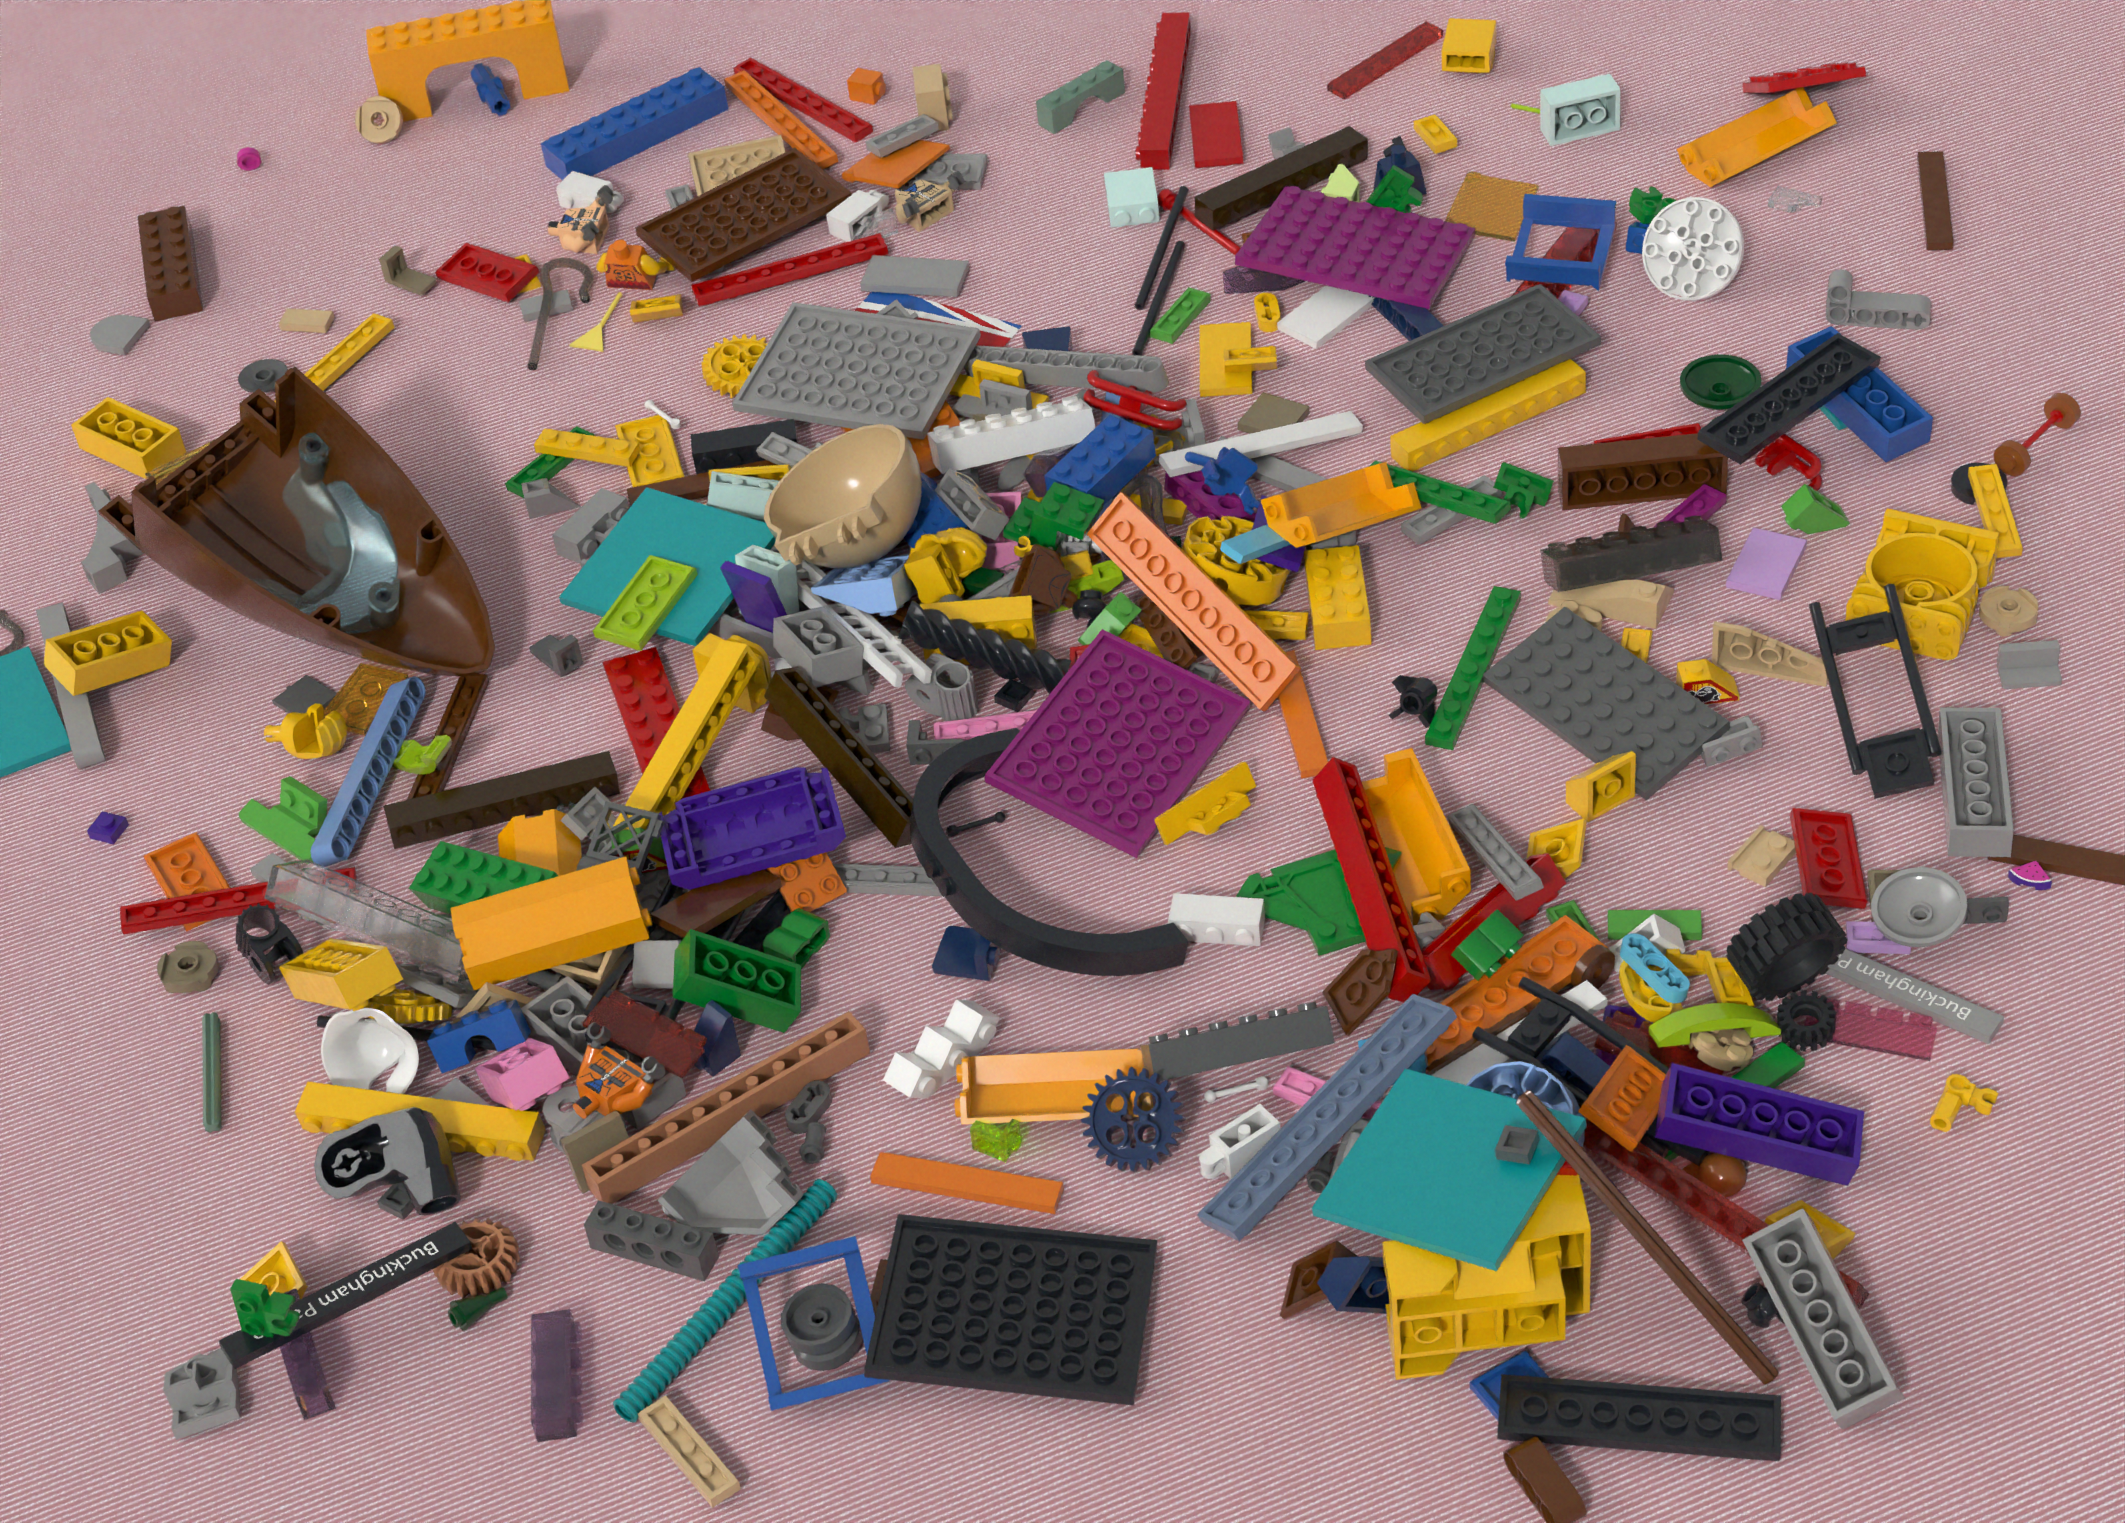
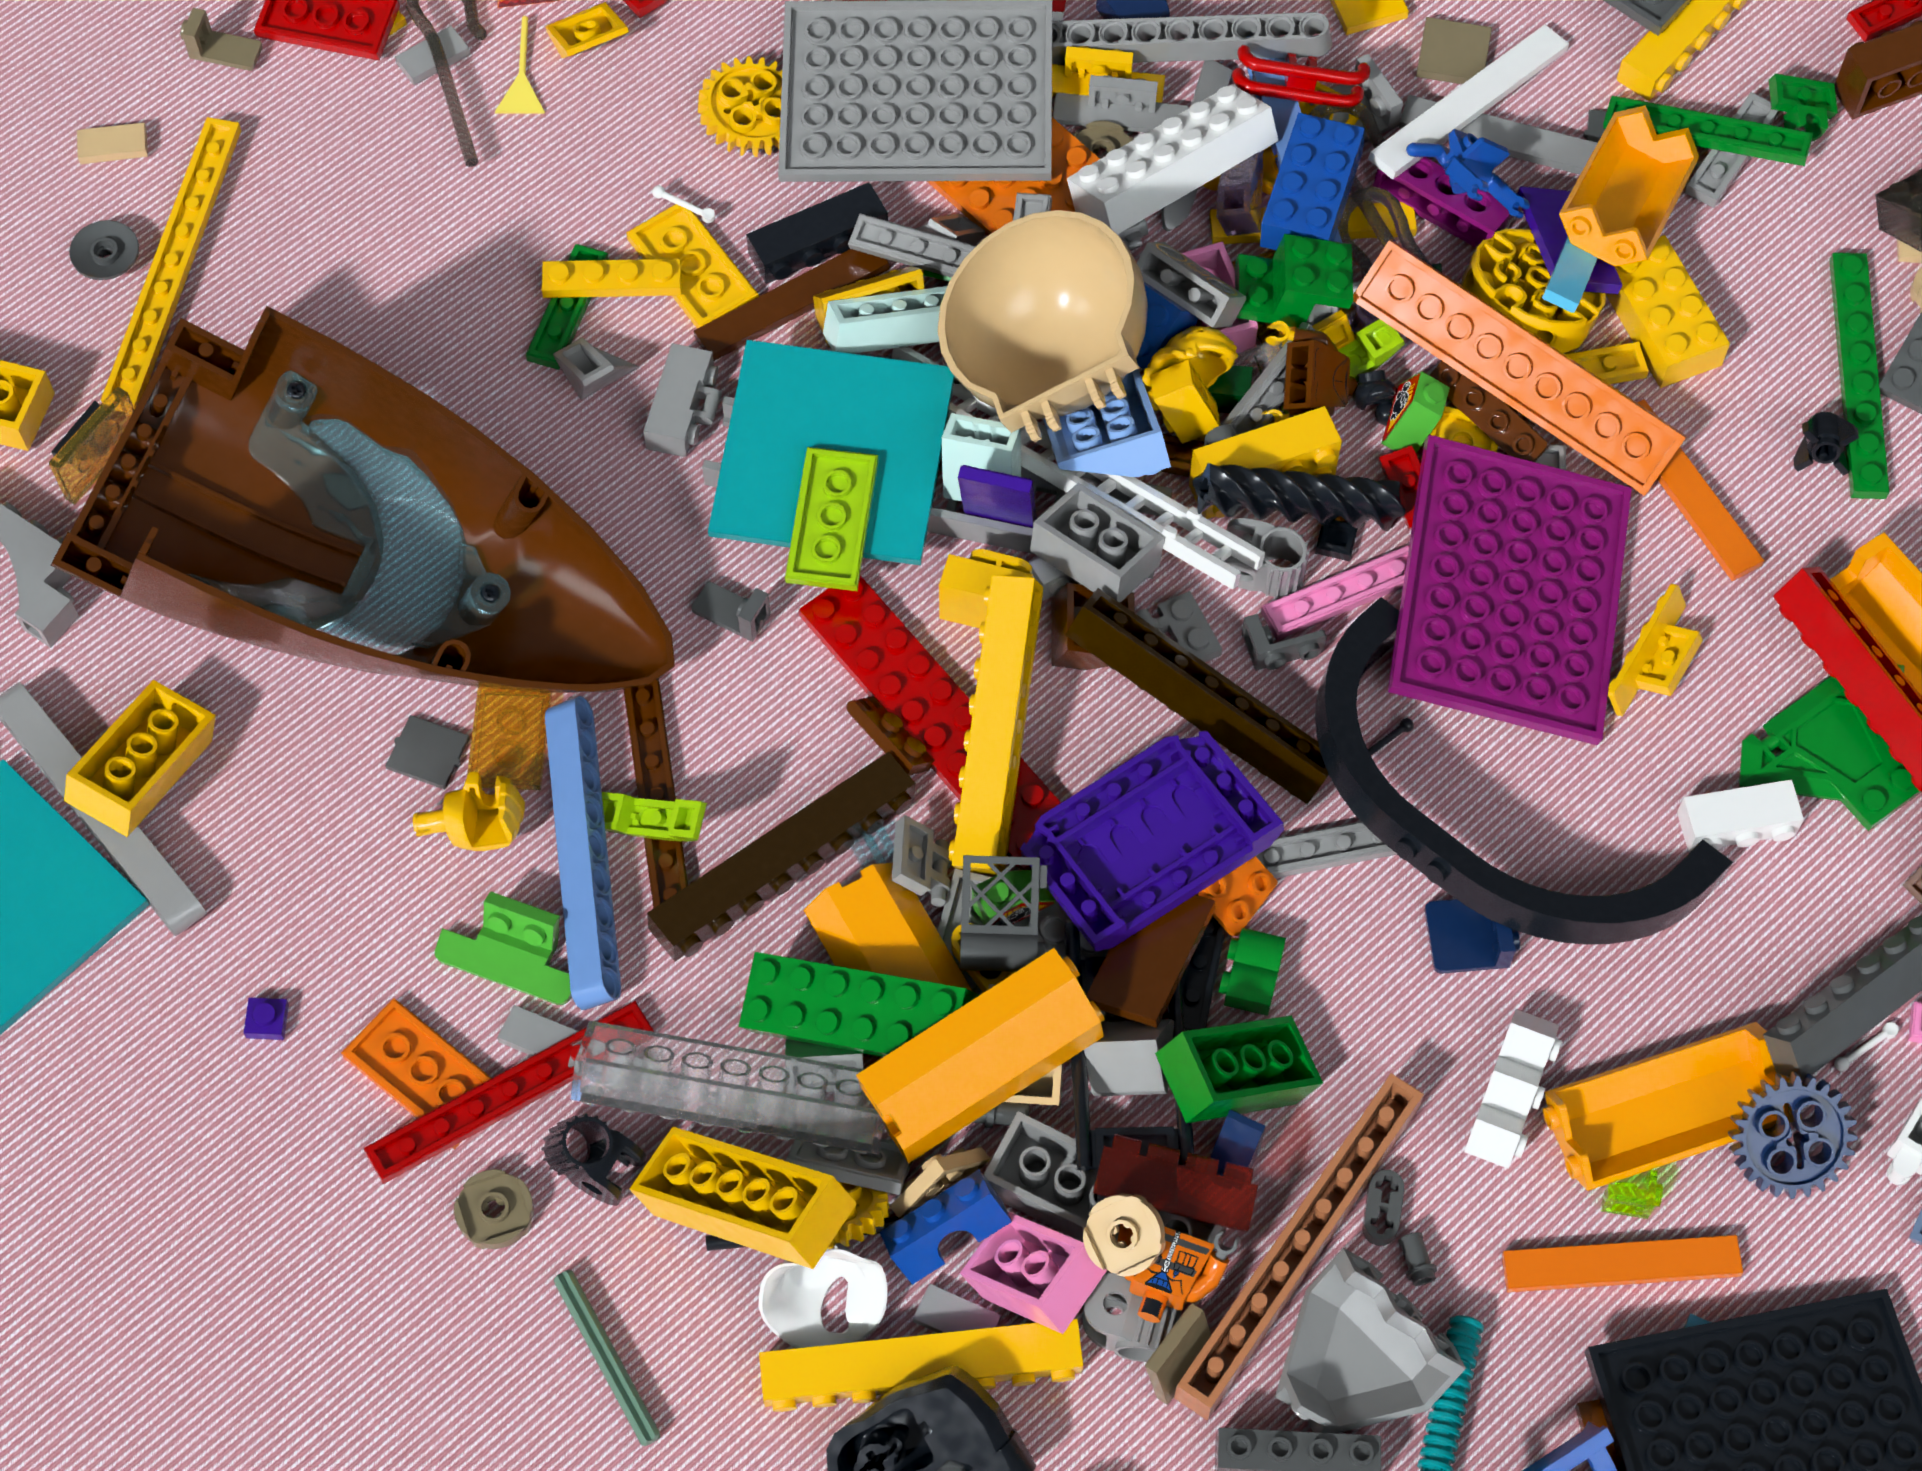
camera: 25 degrees left, 20 degrees up
none -> reddish brown hinge [846,696,935,775]
none -> tan plate [1083,1193,1166,1277]

